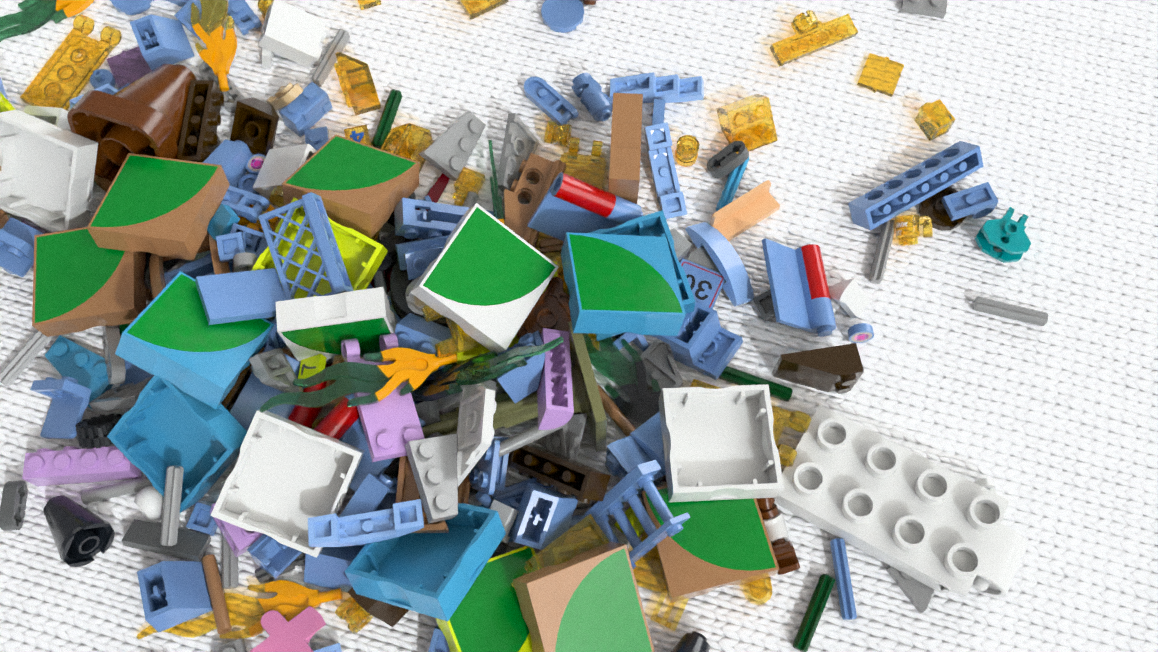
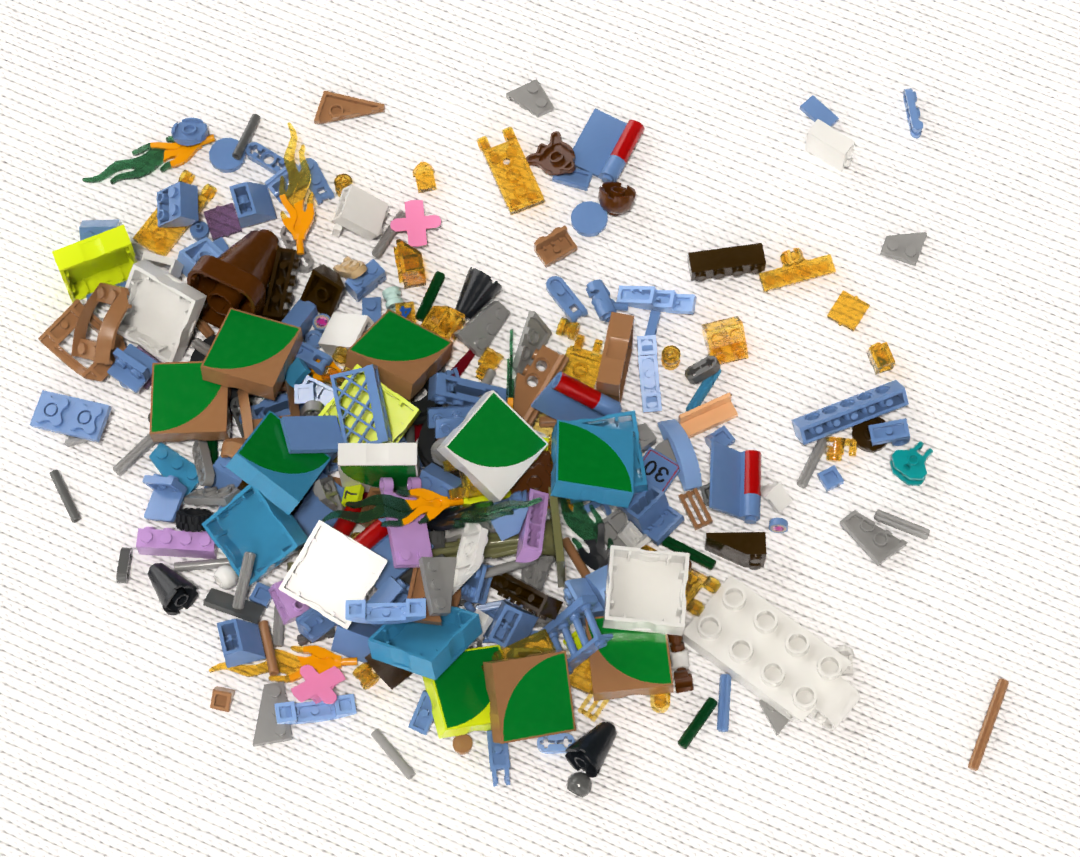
camera: 10 degrees right, 0 degrees up
none -> medium blue slope [156,181,199,228]
none -> light aqua wheel [382,286,405,312]
none -> bright pink piece [390,200,441,247]
none -> black cone [455,267,502,321]
none -> medium nougat bracket [534,225,578,268]
none -> white tile [617,521,651,548]
none -> medium nougat tile [678,488,713,530]
none -> dark brown brick [687,243,766,281]
none -> medium blue tile [704,425,736,450]
none -> medium blue tile [817,465,844,492]
none -> light grey wing [839,510,908,566]

